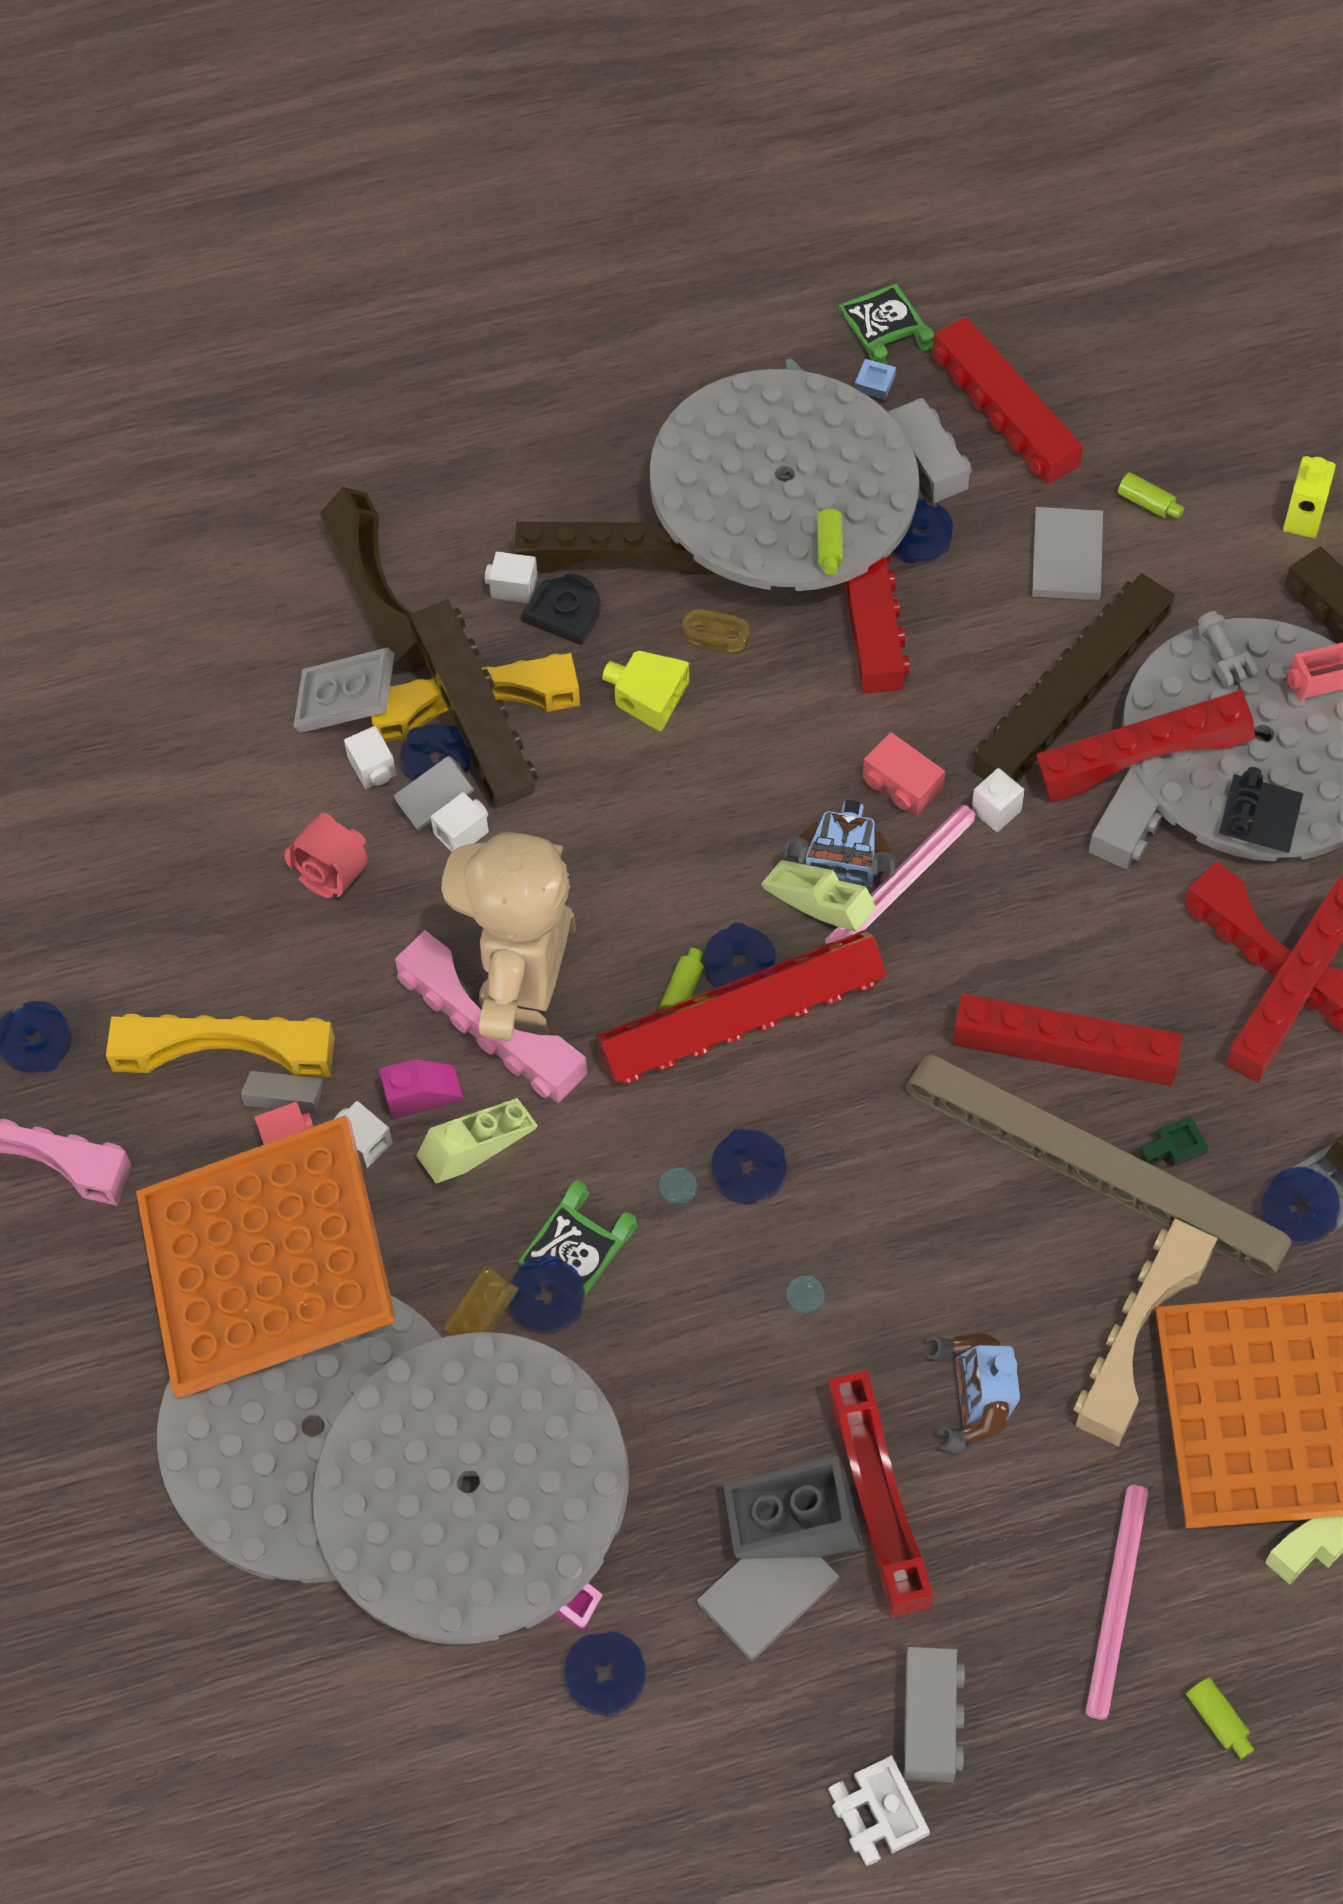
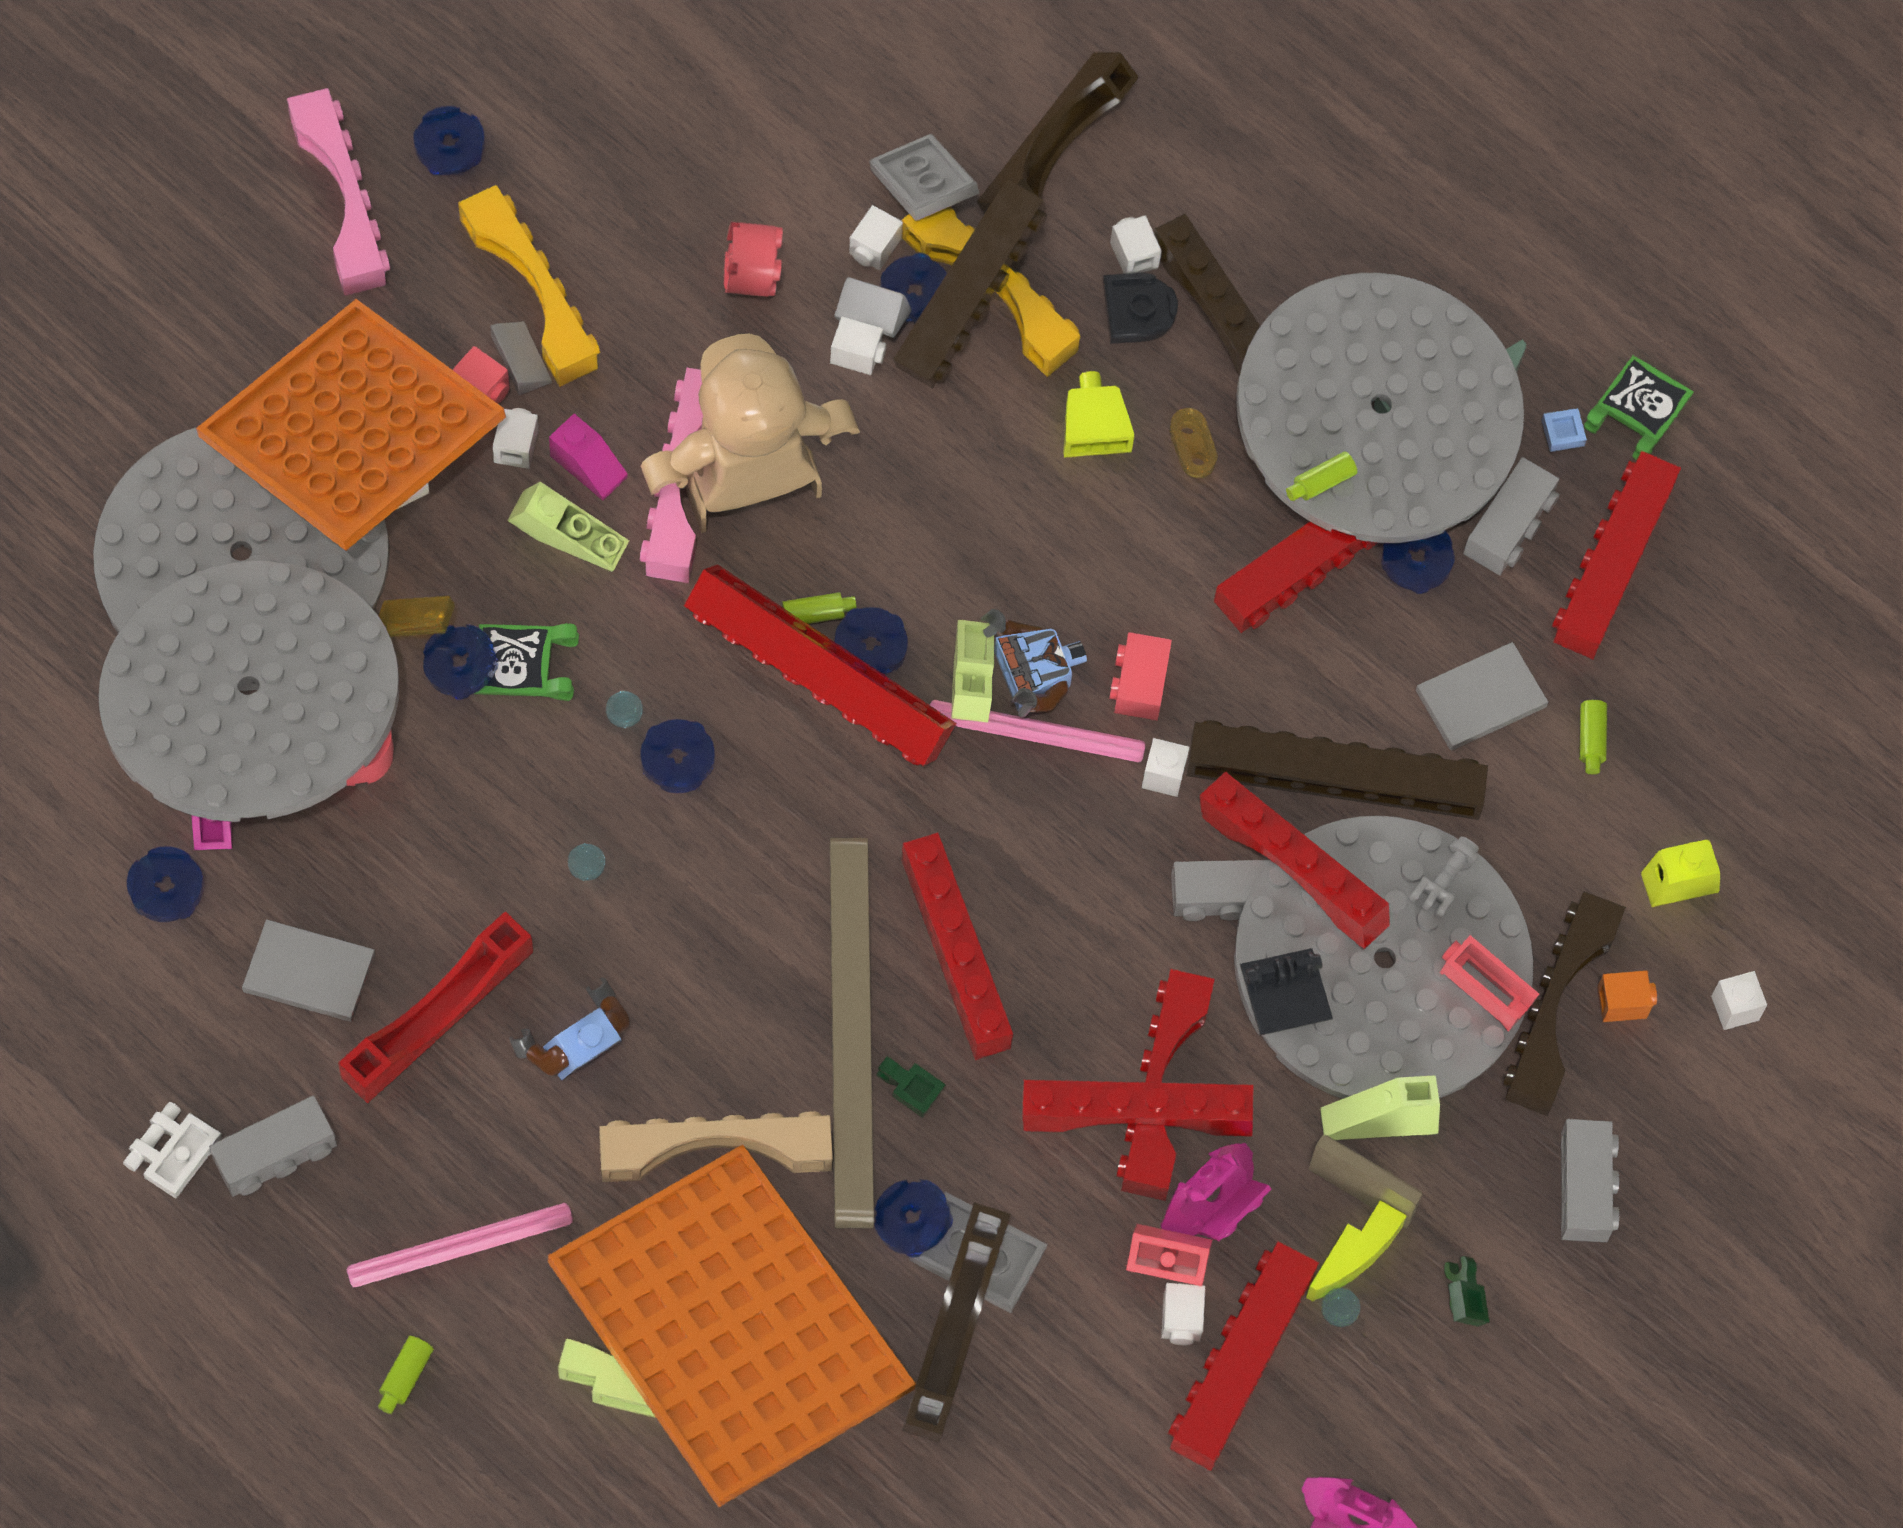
camera: 50 degrees right, 5 degrees up
dark grey slope [723,1456,862,1558] -> none

